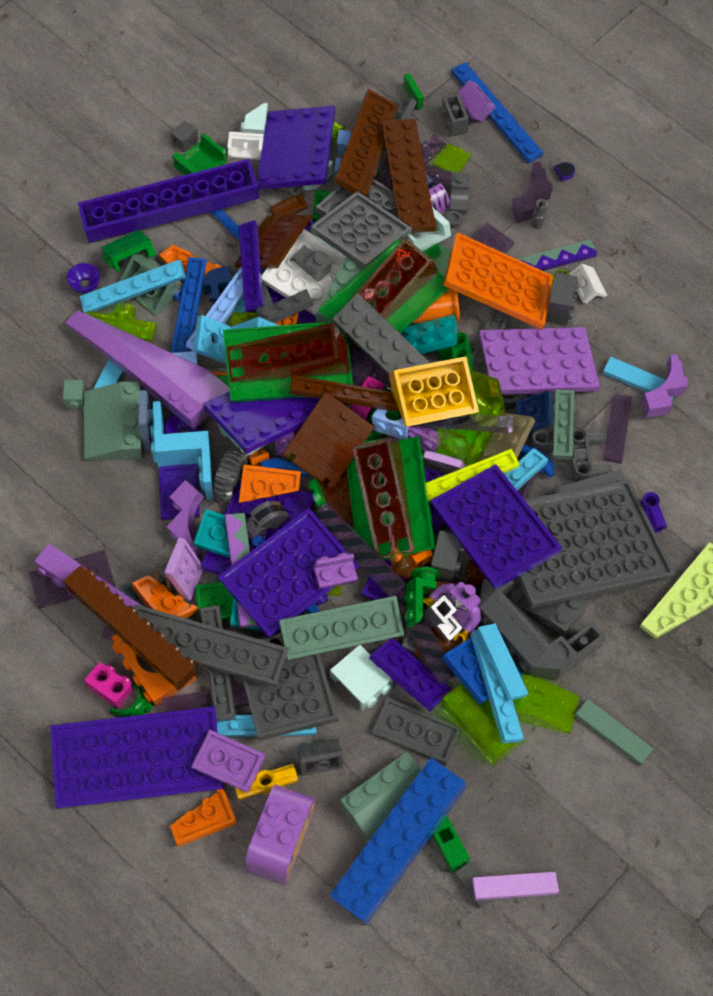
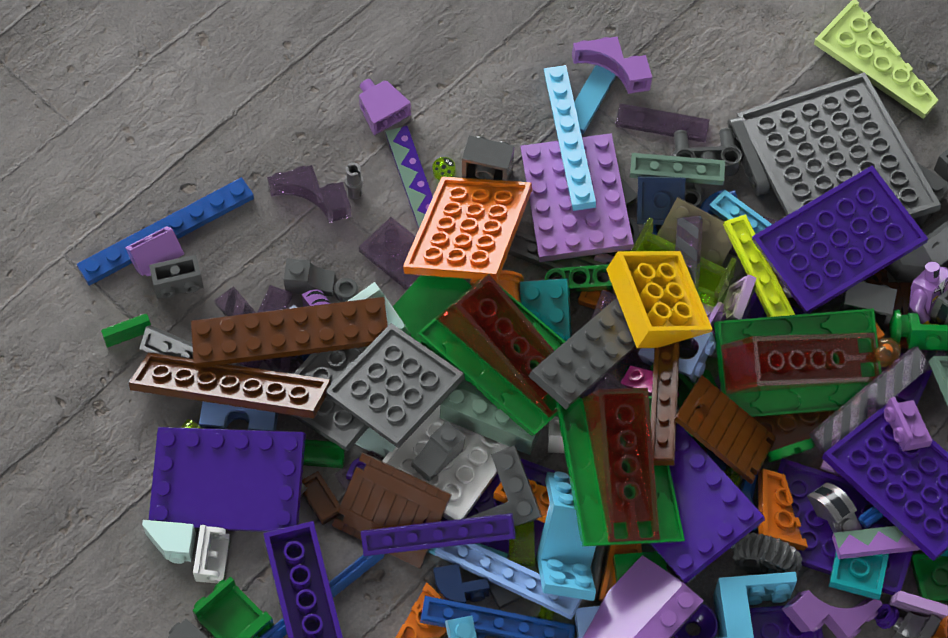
camera: 90 degrees left, 0 degrees up
clear neon green piece [432,143,472,174] -> none
black tile [554,162,575,182] -> none
white panel [569,264,607,304] -> none
dark purple piece [640,492,667,533] -> none
none -> medium lavender torso [359,79,411,135]
none -> medium azure plate [544,65,596,211]

